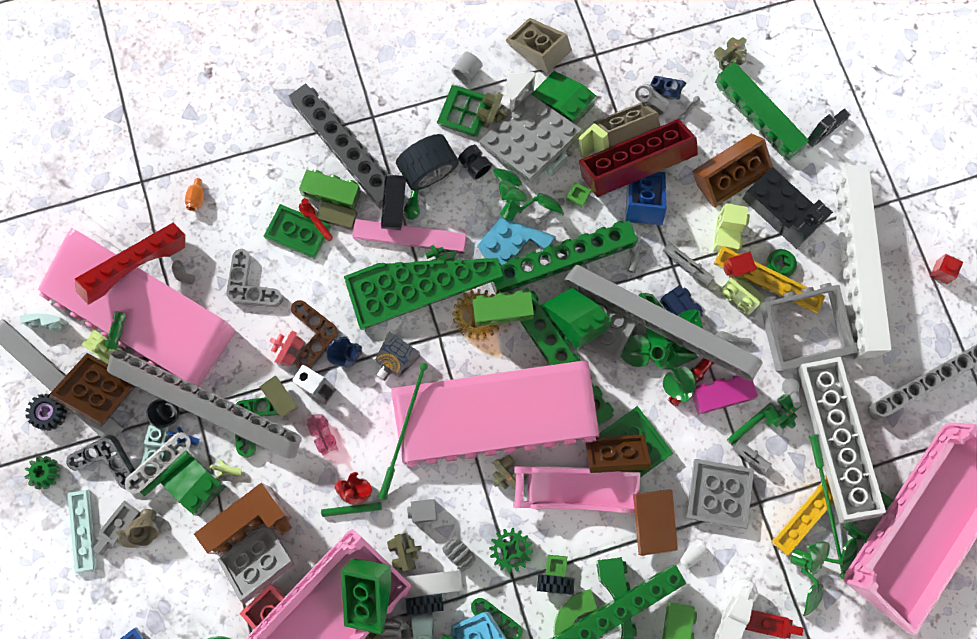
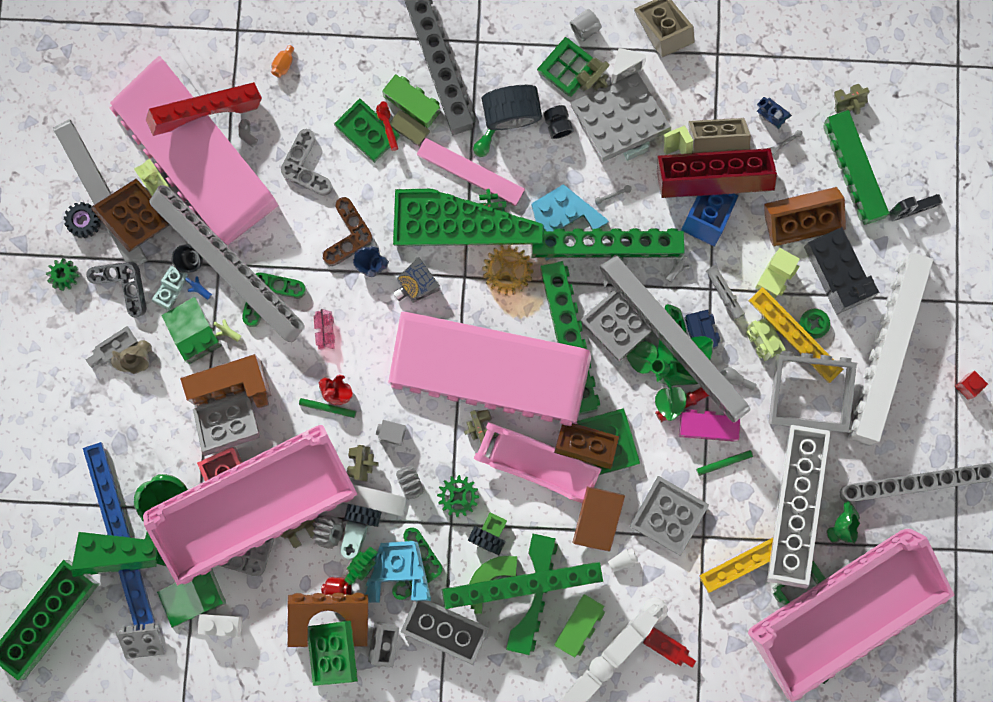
camera: 20 degrees right, 5 degrees up
light aqua slope [20,313,68,331] -> none
light aqua tile [68,489,97,574] -> none
green axle [105,311,126,350] -> none
white beam [125,432,191,494] -> none
green bar [140,450,191,496] -> none
olive tile [259,375,298,419] -> none
coral hips [269,330,305,366] -> none
torso [289,365,336,405] -> none
green slope [341,558,391,635] -> none
green piece [377,363,428,500] -> none
black beam [381,174,406,230] -> none
bright green brick [472,290,534,327] -> none
green plant [493,168,564,221] -> none
green slope [531,71,597,125] -> none
green slope [542,288,612,350] -> none
bright green plate [566,182,591,208] -> none
light grey piece [635,84,671,115] -> none
red brick [723,251,757,279] -> none
light grey pin [732,439,772,474] -> none
green hips [763,394,802,429] -> none
light grey piece [782,378,801,408] -> none
green plant [790,538,858,616] -> none
green piece [808,434,846,580] -> none
none -> green hair [826,501,860,544]

